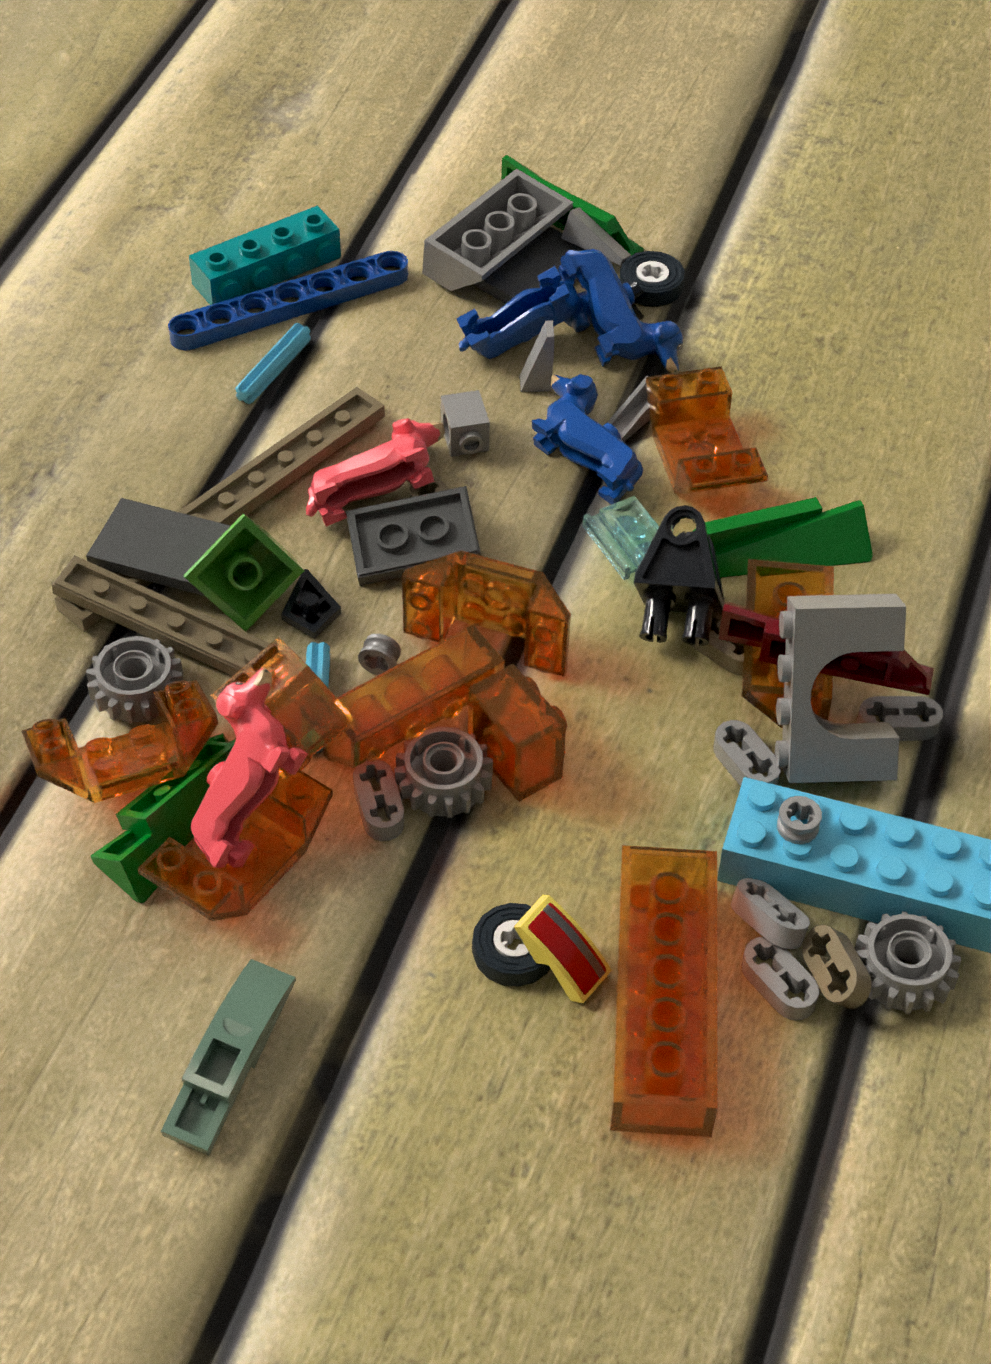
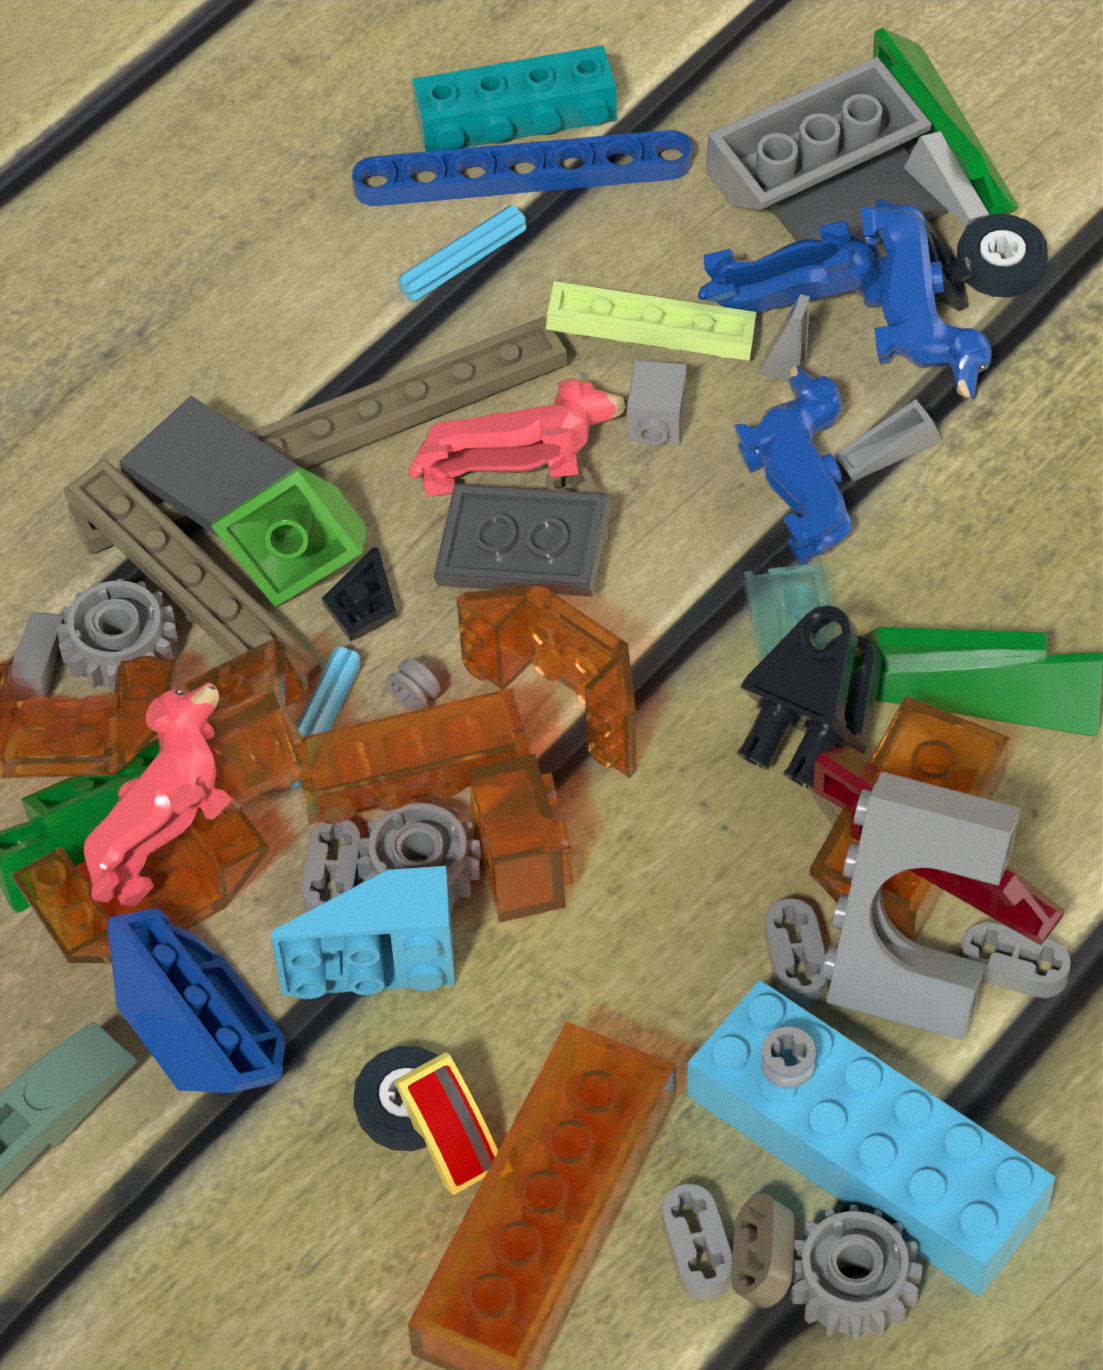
camera: 25 degrees right, 5 degrees up
clear orange slope [646,366,768,493] -> none
light grey beam [731,878,810,949] -> none
none -> light grey piece [7,613,65,704]
none -> blue wedge [107,908,286,1093]
none -> medium azure slope [271,866,455,999]
none -> yellowish green plate [545,281,756,361]

